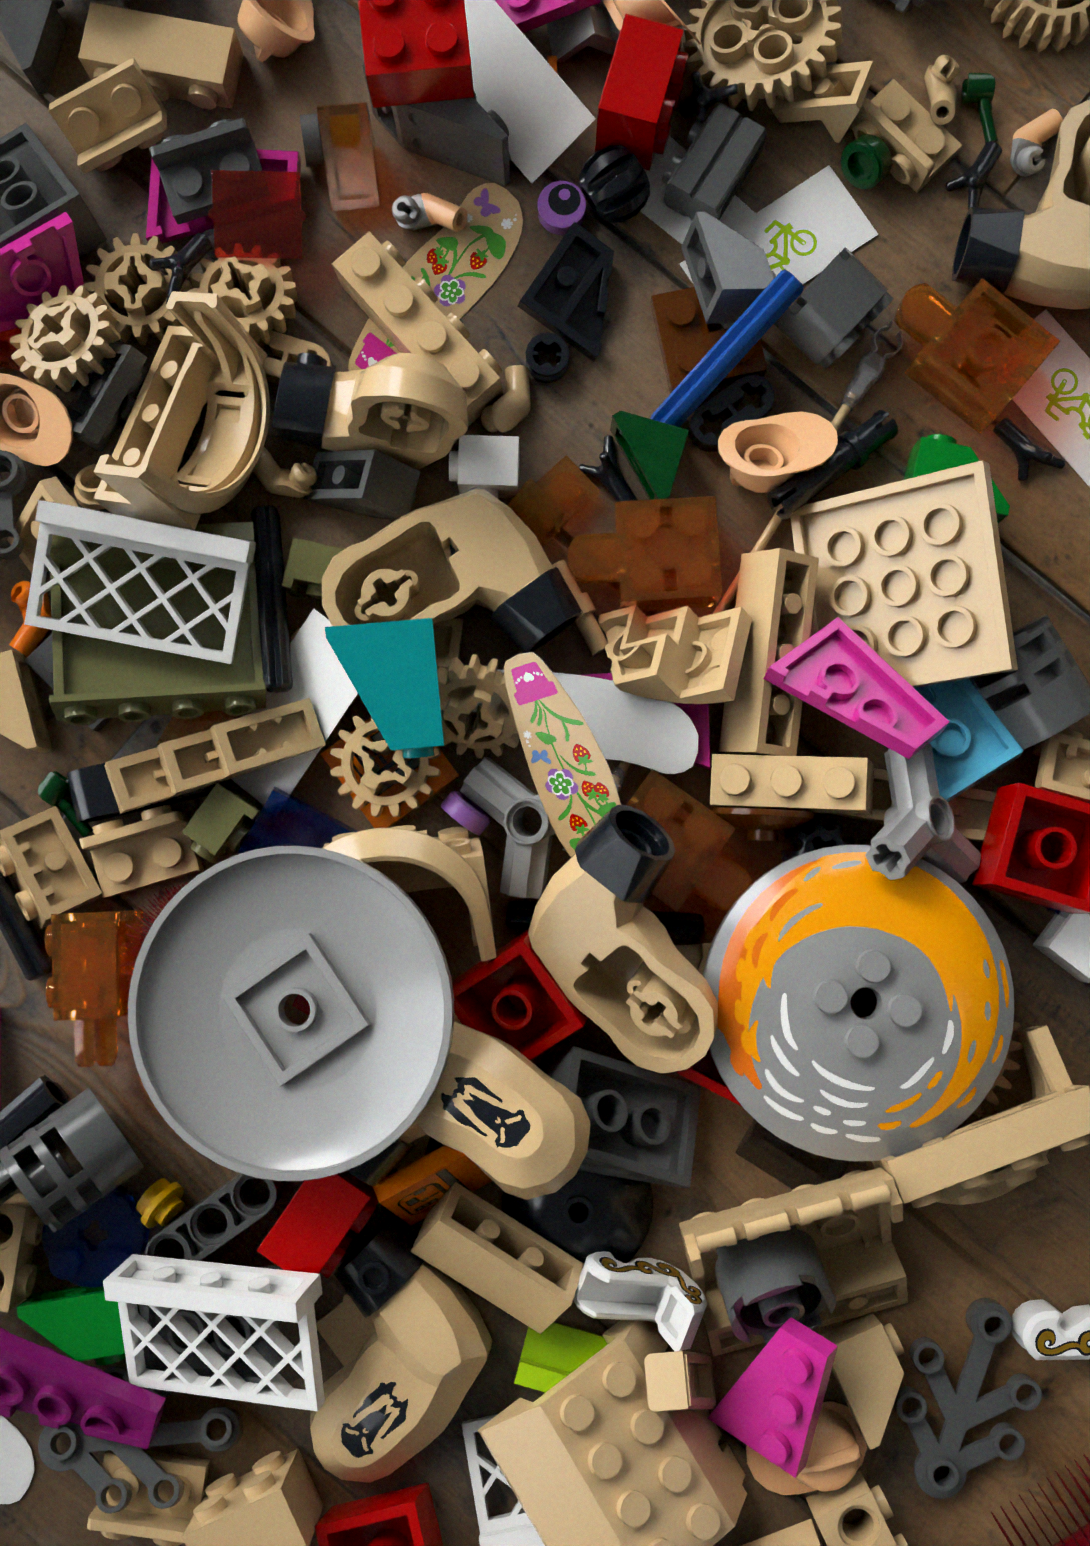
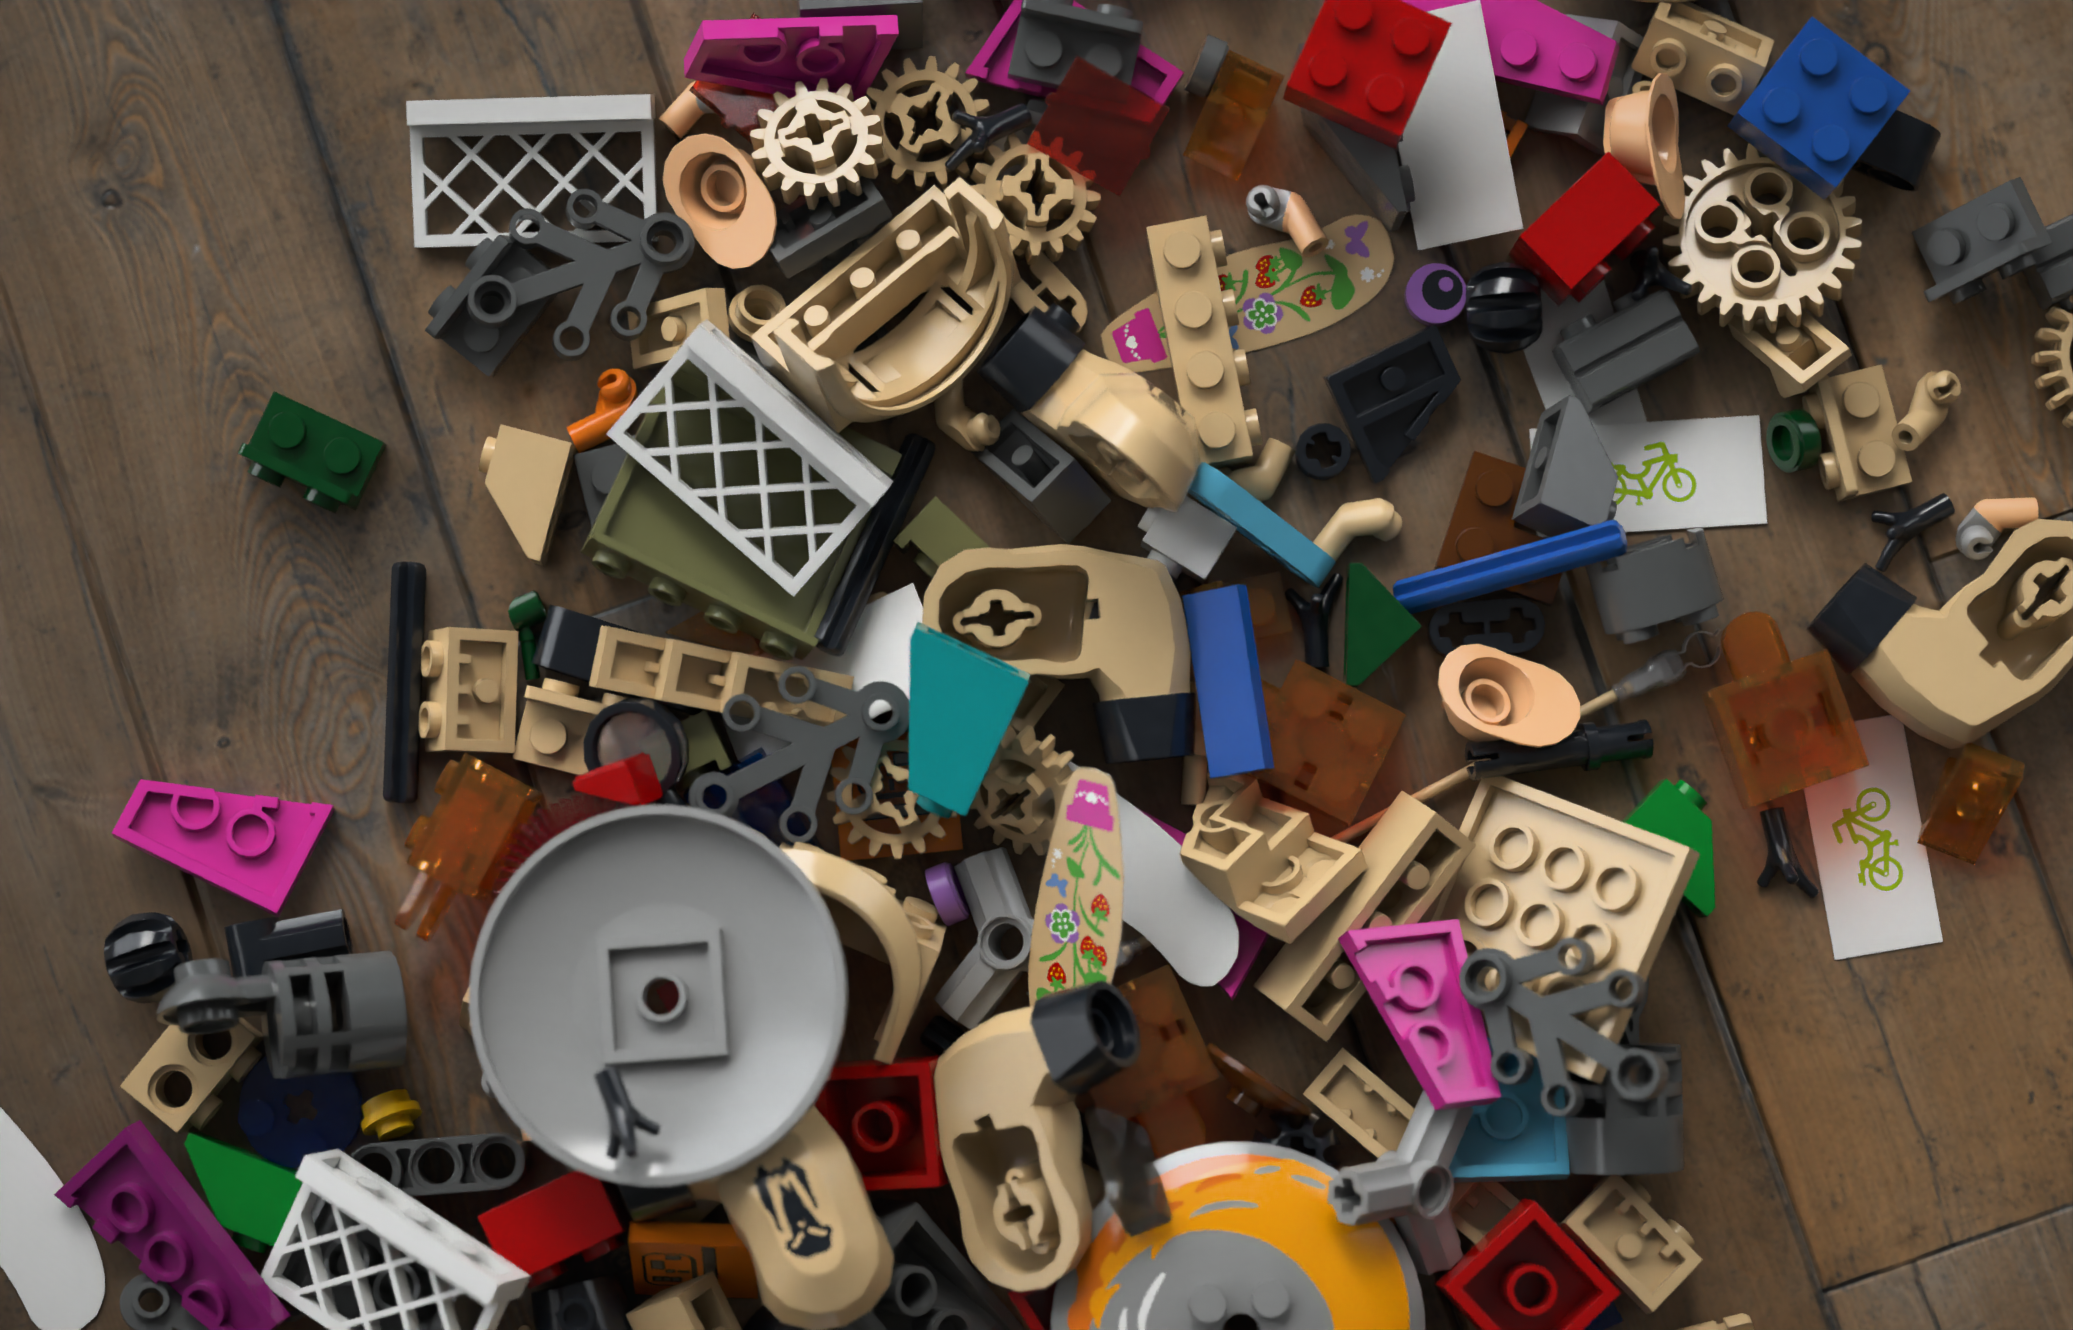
camera: 30 degrees right, 0 degrees up
tan brick [710,754,874,815] -> none
dark green hand [961,73,998,144] -> none
none -> red slope [572,752,663,806]
none -> piece [583,697,689,807]
none -> black bar [594,1066,661,1160]
none -> dark grey plant [688,666,909,843]
none -> clear smoke slope [1084,1105,1172,1237]
none -> blue tile [1182,584,1275,779]
none -> medium azure beam [1188,462,1336,588]
none -> tan arm [1313,498,1402,561]
none -> dark grey plant [1459,938,1668,1117]

